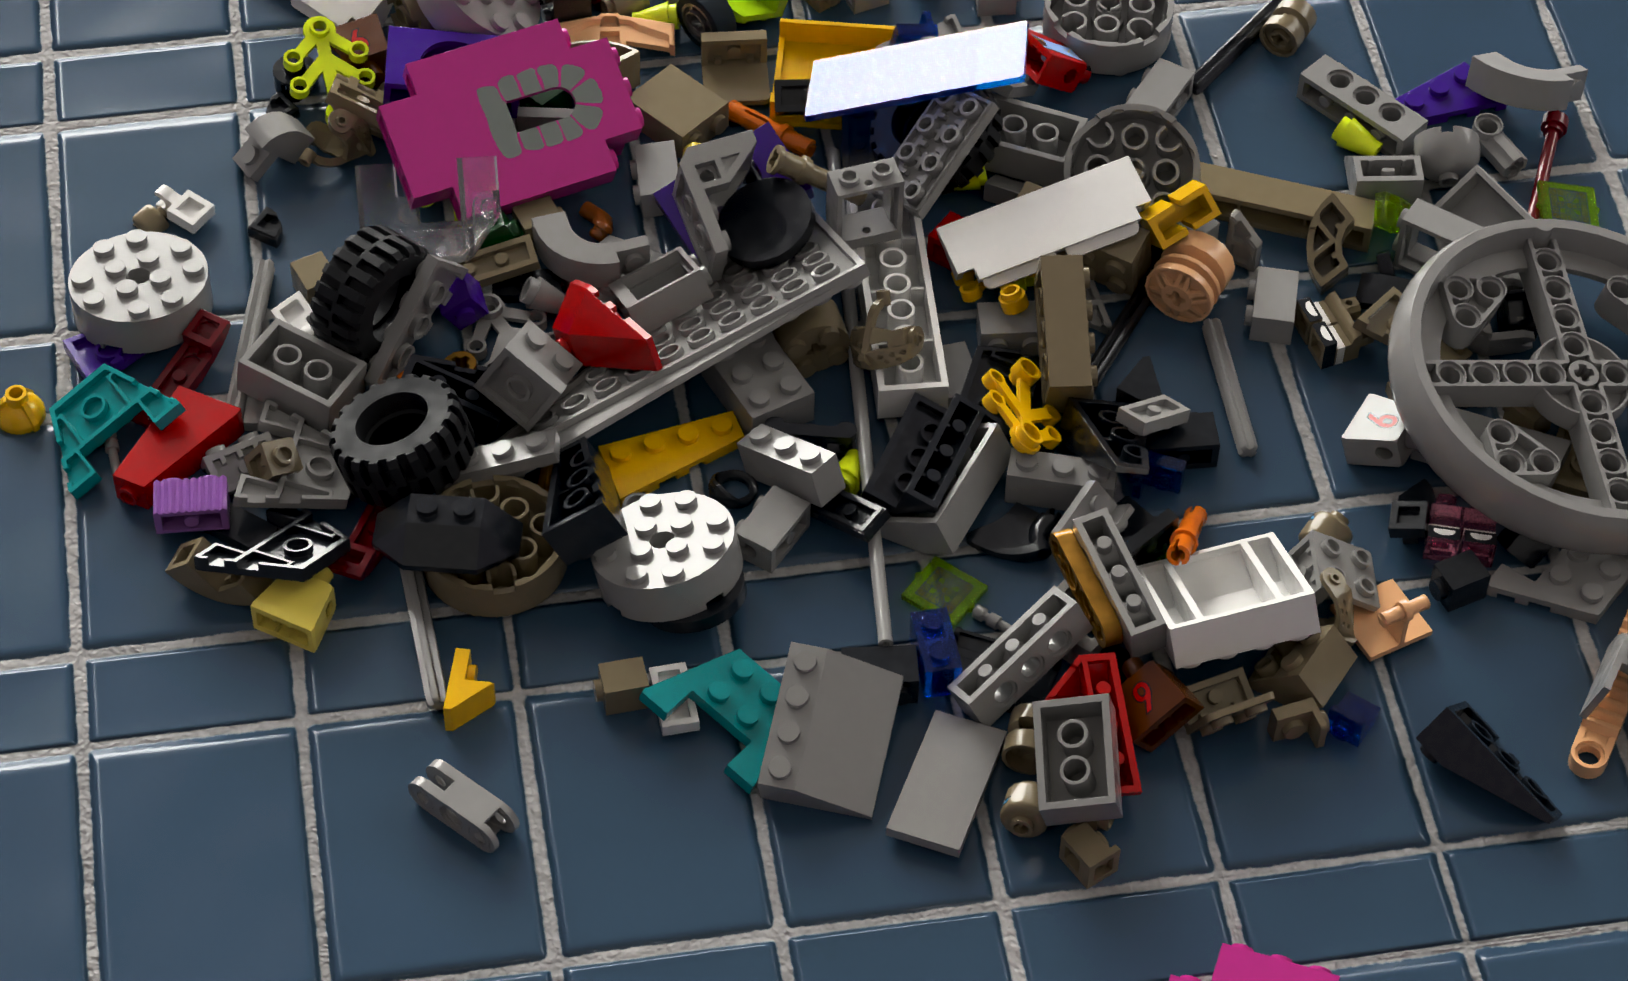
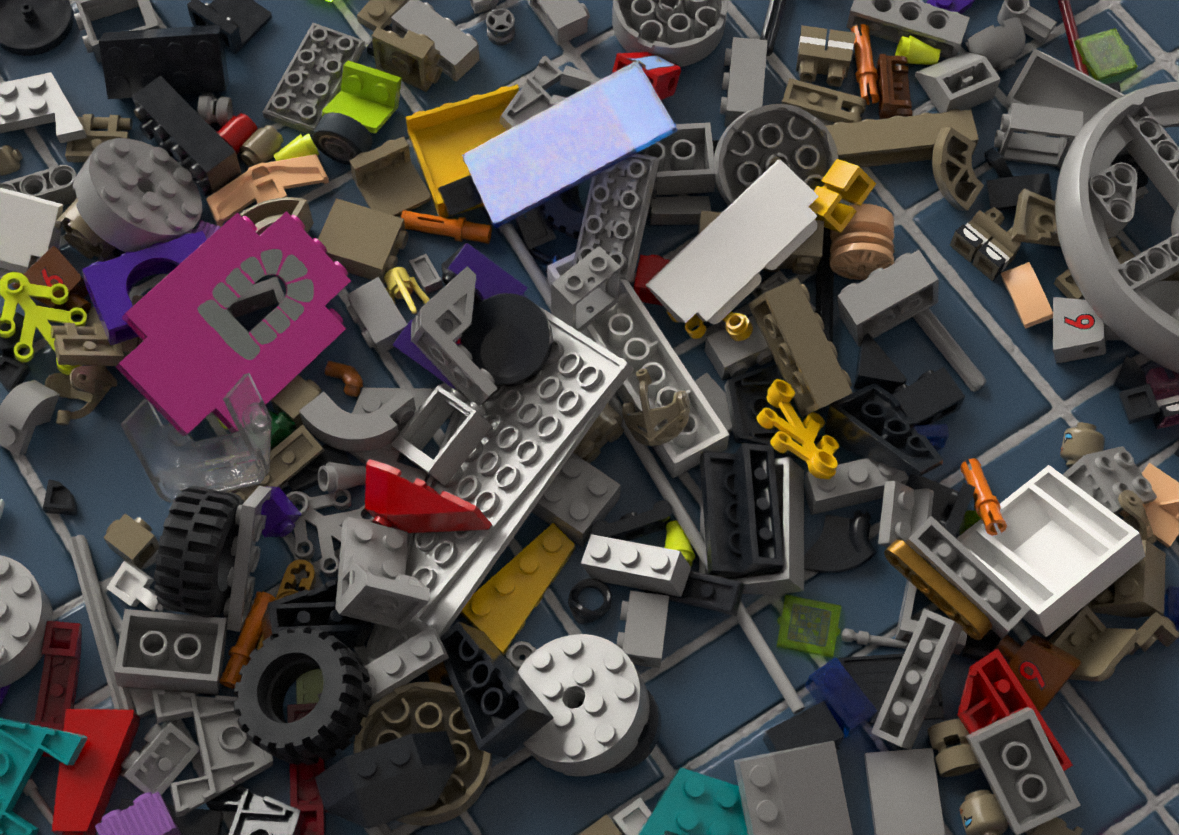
camera: 25 degrees left, 15 degrees up
dark tan bracket [244,437,303,482] -> none
dark tan pin [766,144,868,206] -> none
clear blue bracket [888,11,938,56] -> none
light grey plate [1116,394,1191,436] -> none
light grey tile [1225,209,1263,272] -> none
light grey piece [1244,266,1299,345] -> none
clear neon green slope [1374,191,1412,234] -> none
none -> dark tan plate [782,78,867,123]
none -> dark tan hips [796,25,856,87]
none -> light grey brick [838,250,939,347]
none -> orange pin [851,24,879,105]
none -> reddish brown hinge [876,54,912,119]
none -> light nougat slope [1001,262,1053,329]

